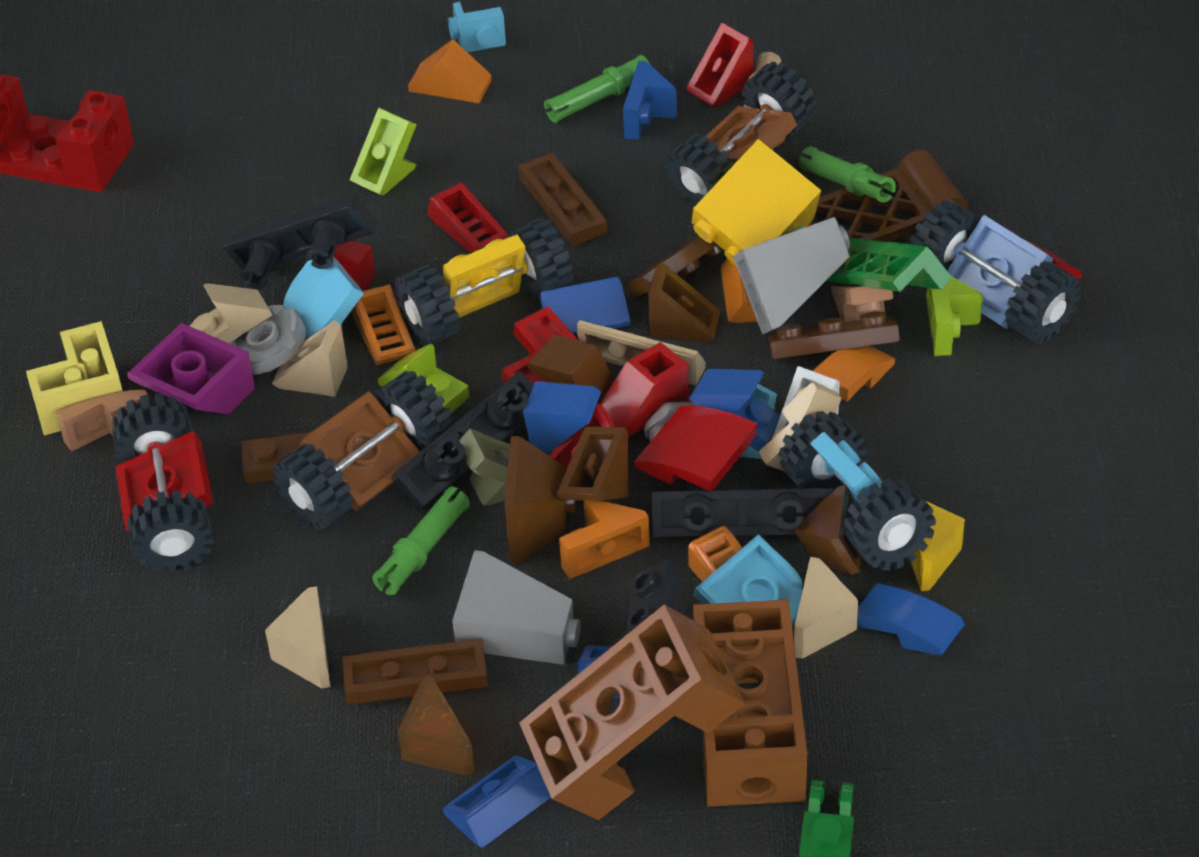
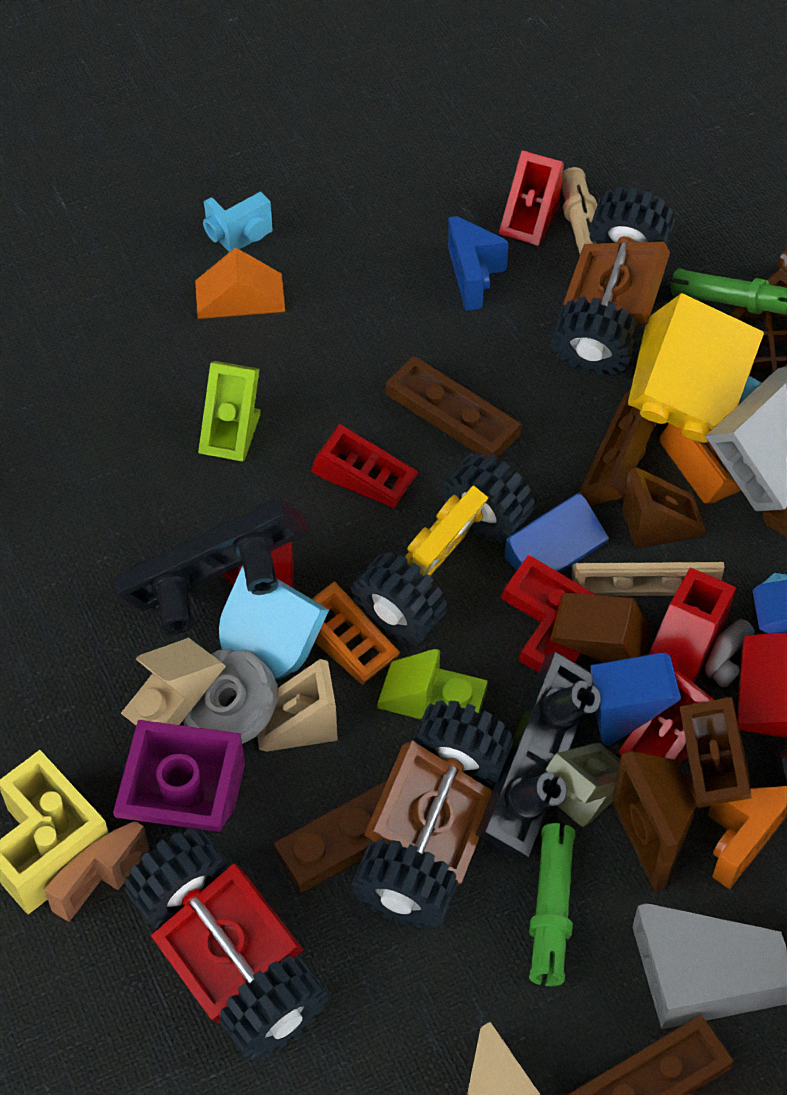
camera: 25 degrees left, 10 degrees up
bright green pin [544,55,650,123] -> none

